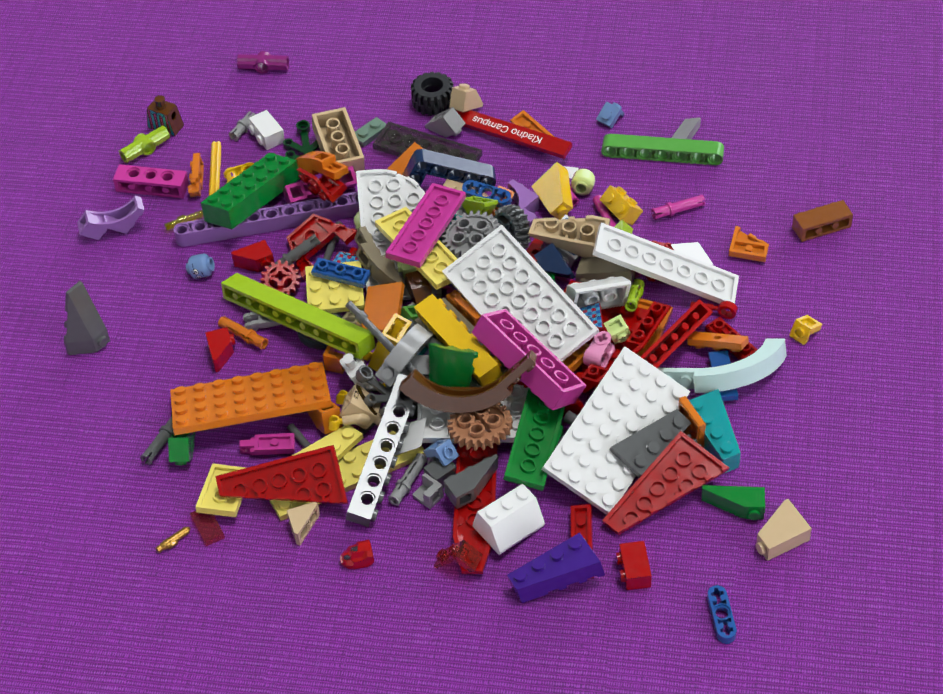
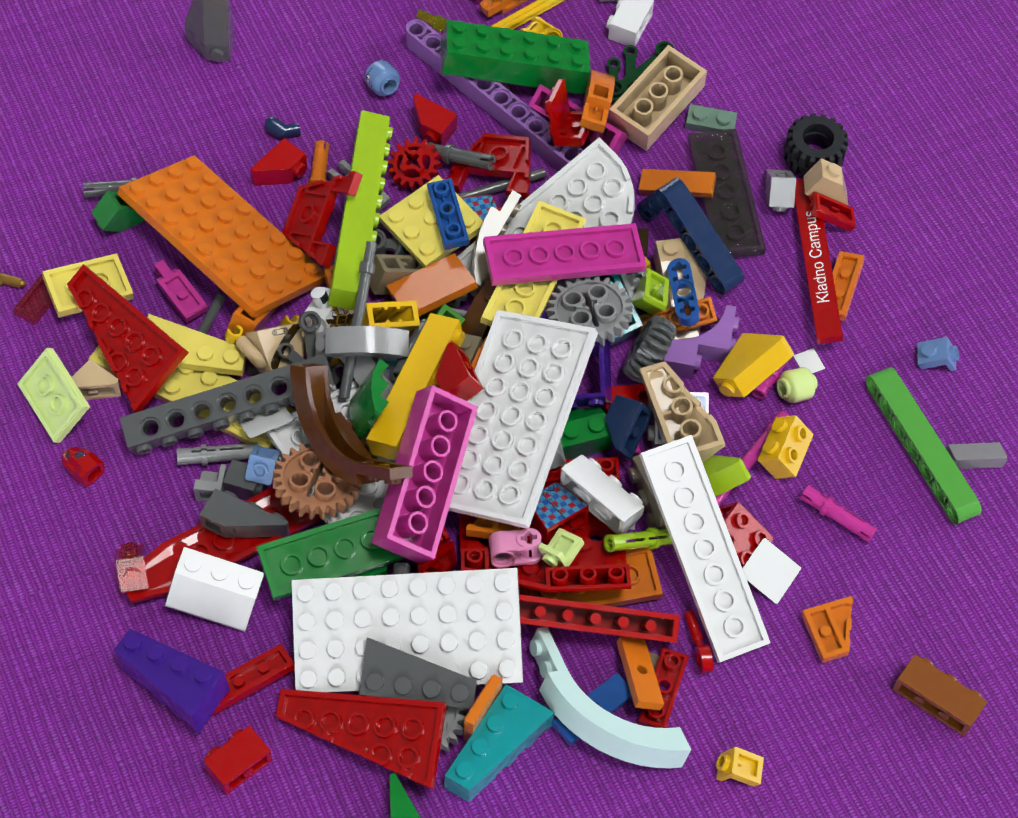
camera: 50 degrees right, 10 degrees up
none -> yellowish green tile [17,348,90,443]
none -> dark blue arm [265,116,301,139]
none -> red wing [282,171,363,268]
none -> red slope [435,341,484,401]
none -> red tile [809,191,856,232]

